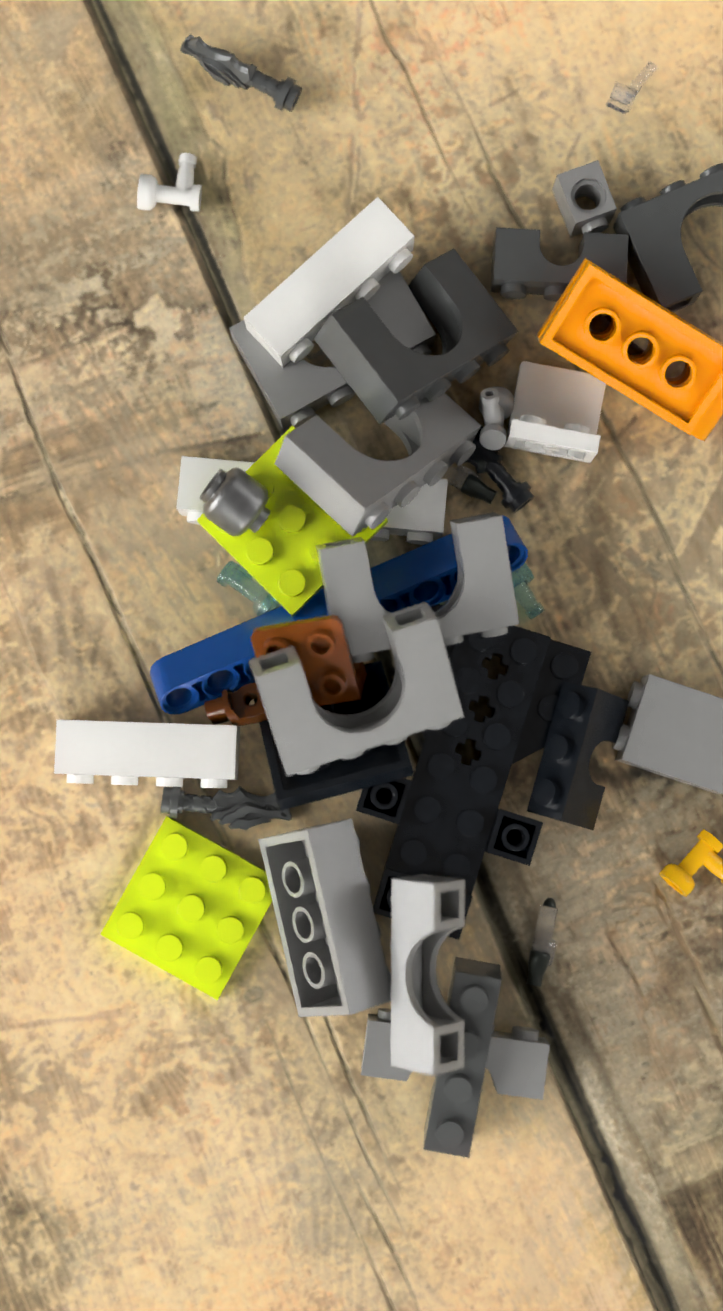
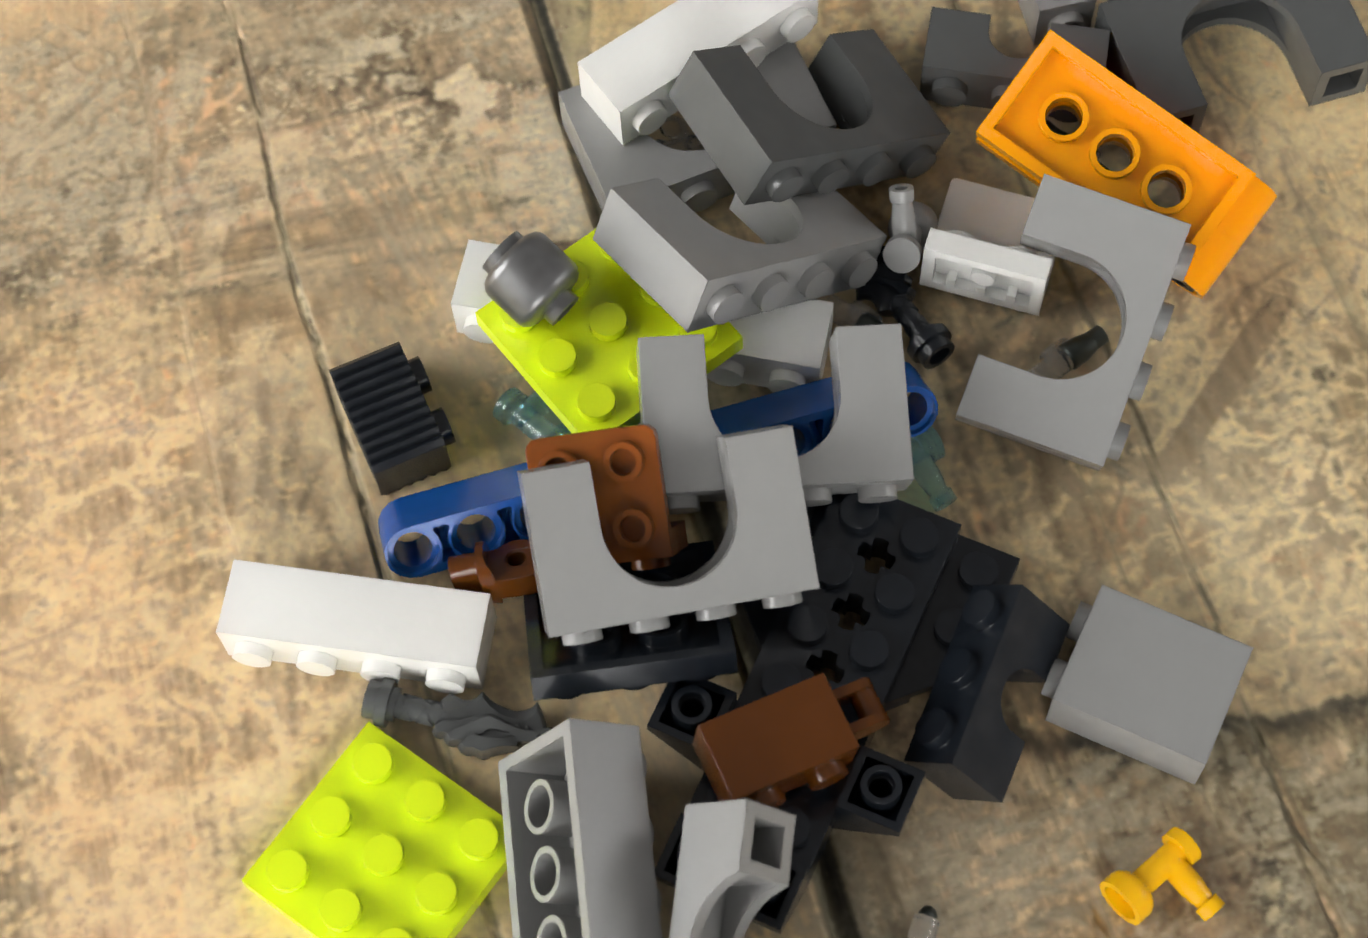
camera: 10 degrees right, 20 degrees down
none -> black brick [329,342,456,495]
none -> reddish brown brick [692,672,891,808]
none -> light grey arch [955,174,1196,471]
none -> piece [1028,325,1109,379]

